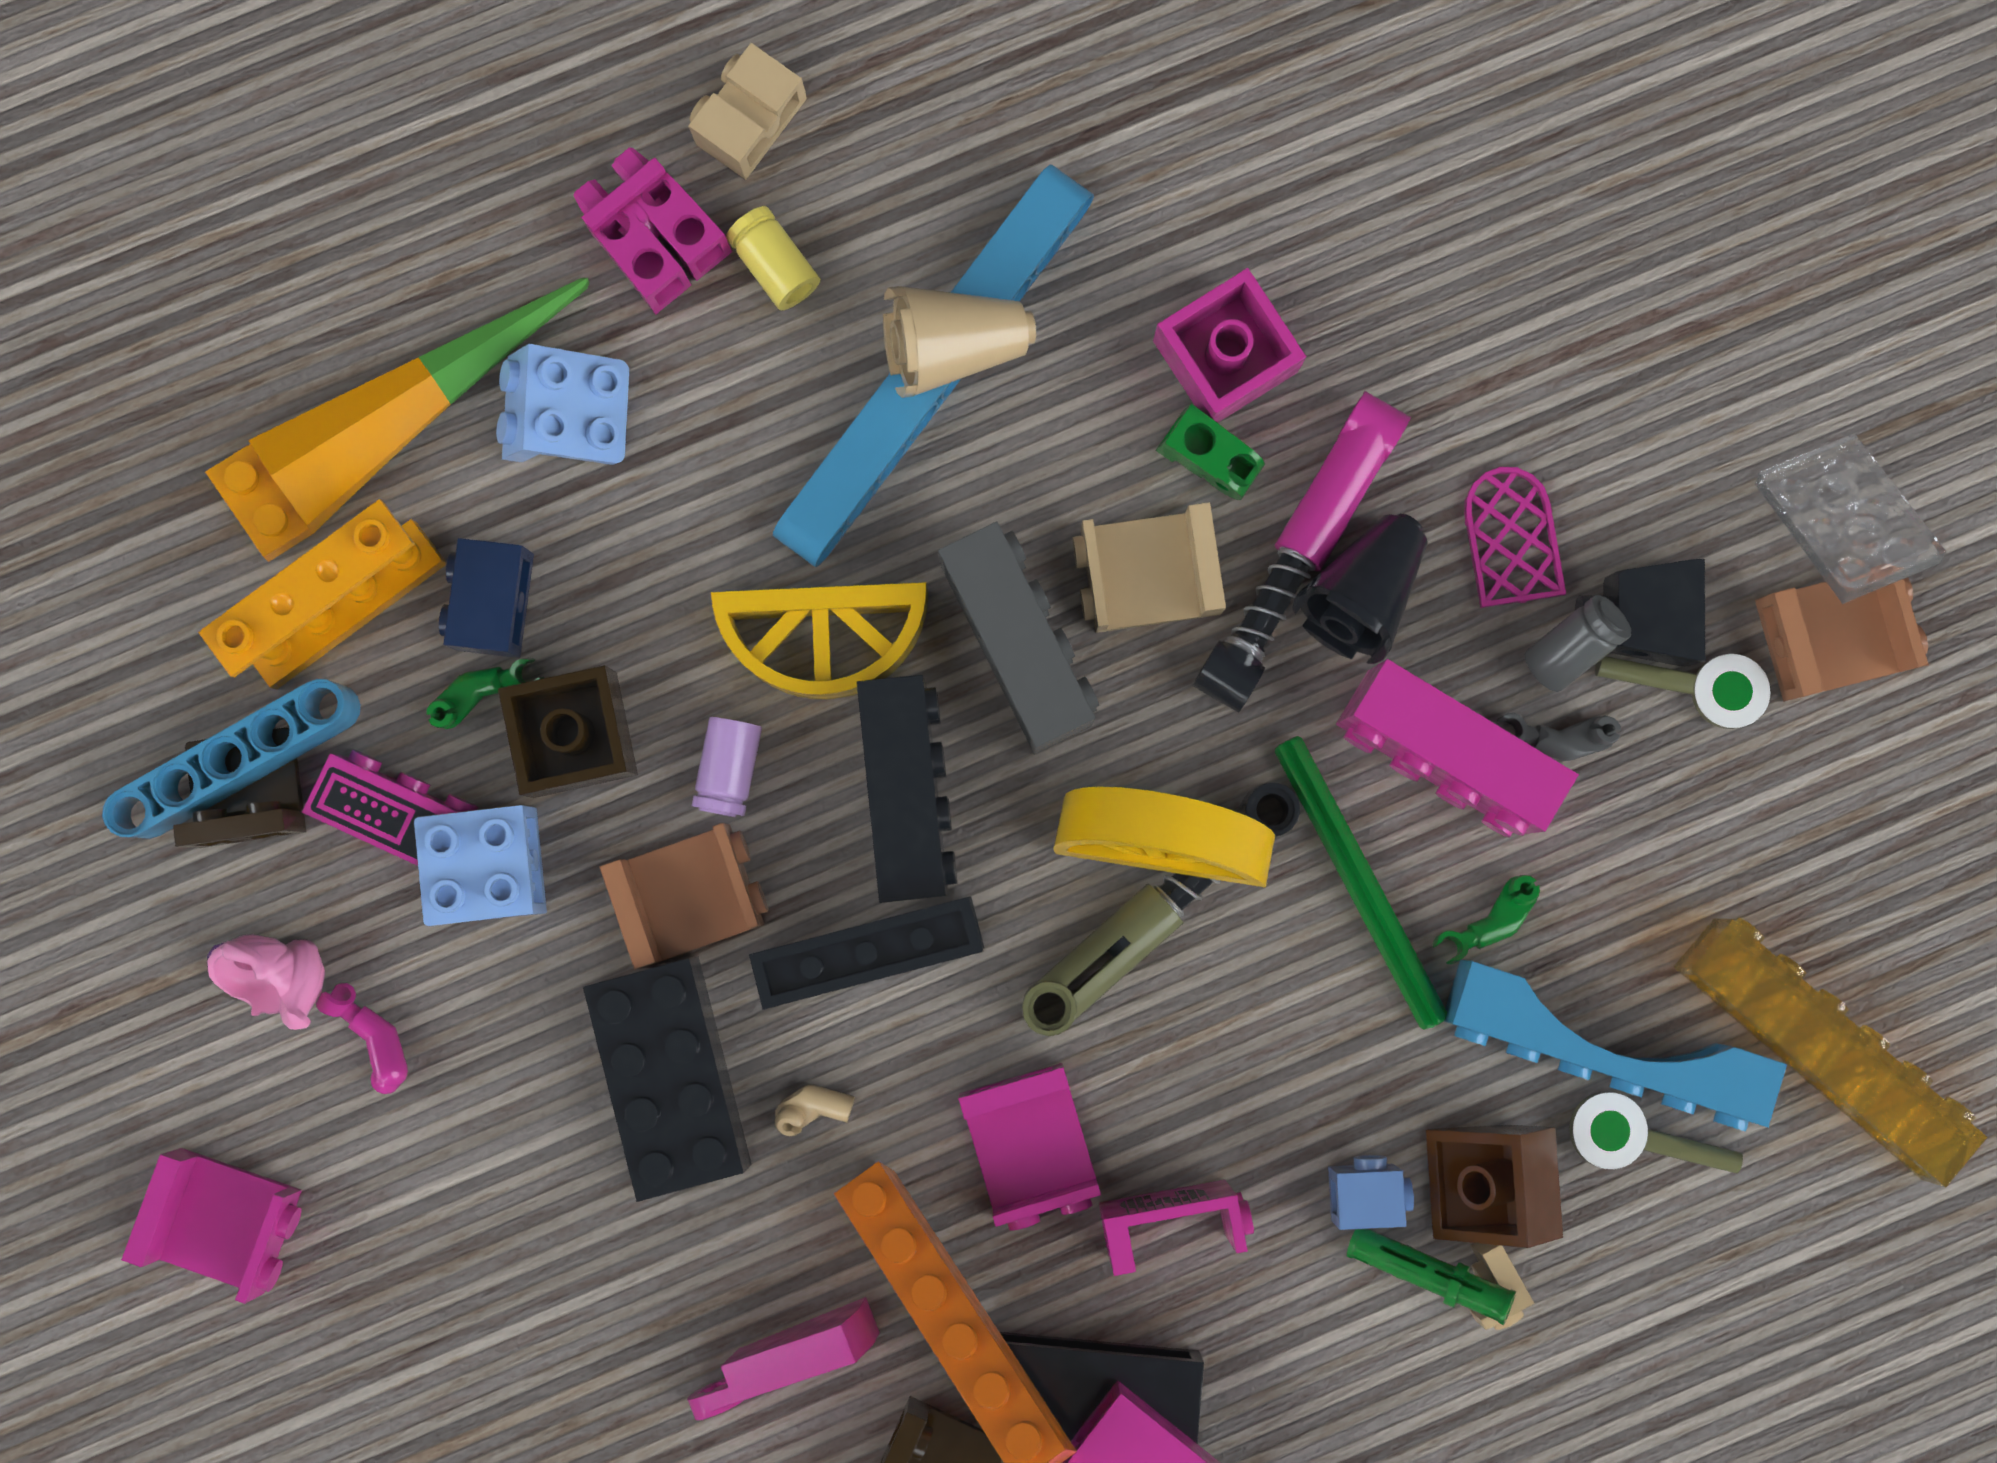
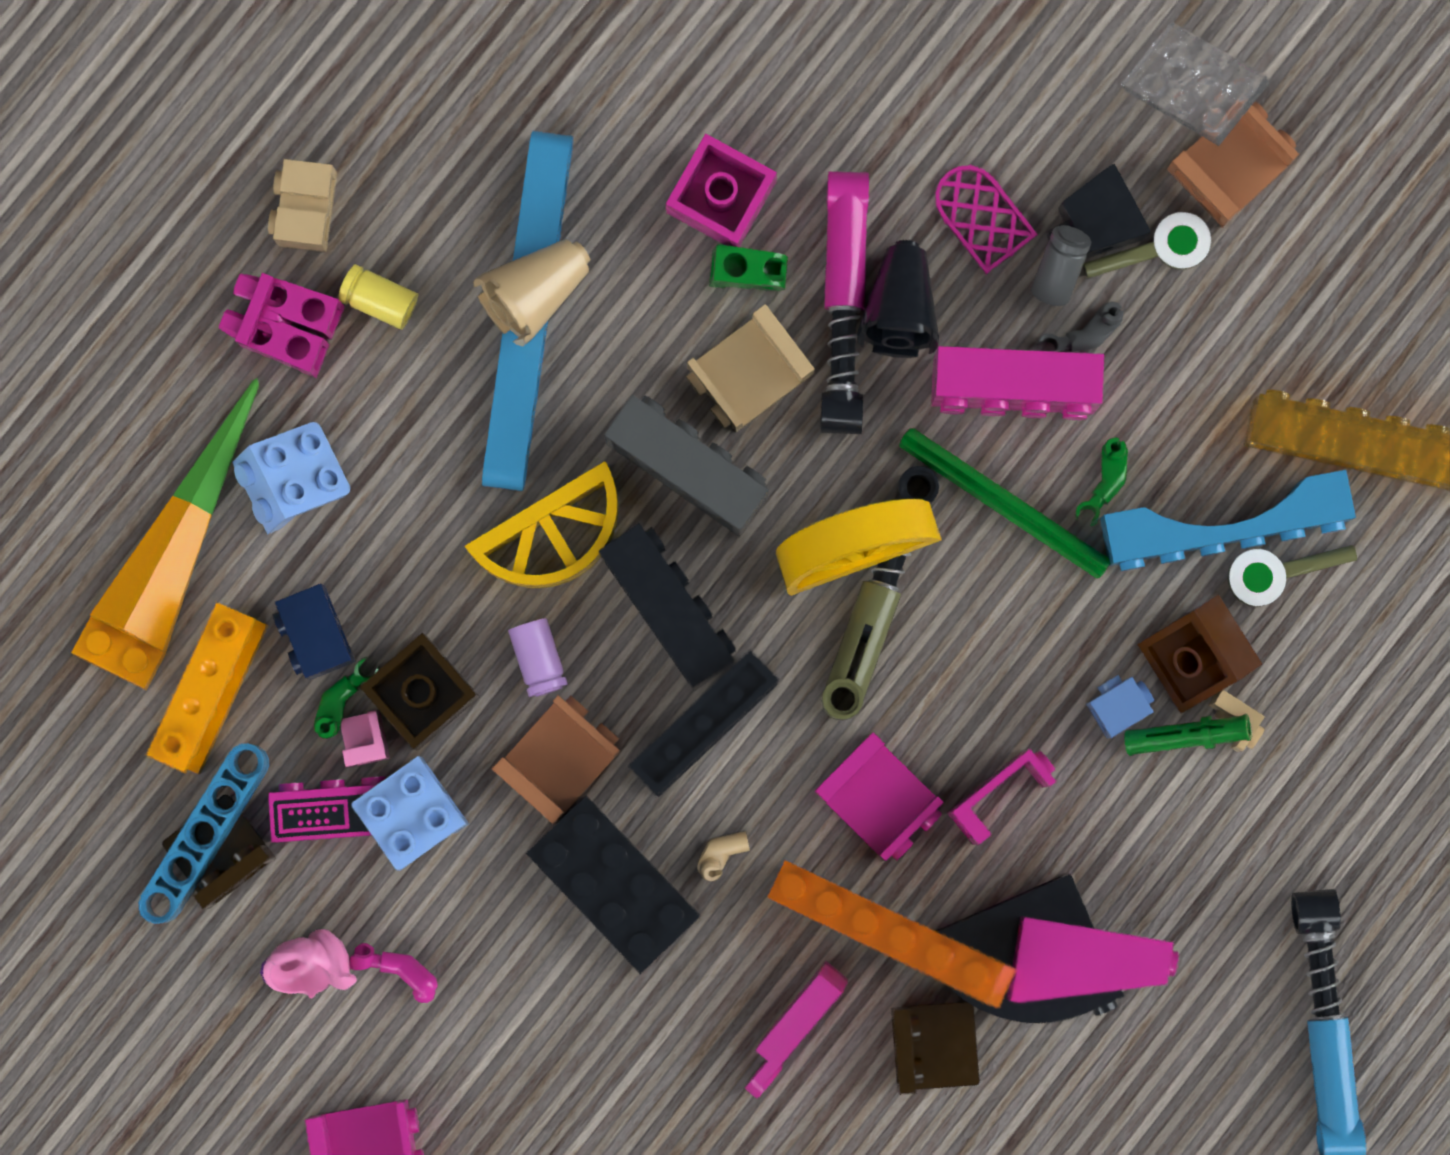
camera: 30 degrees left, 0 degrees up
none -> bright pink panel [340,710,390,768]

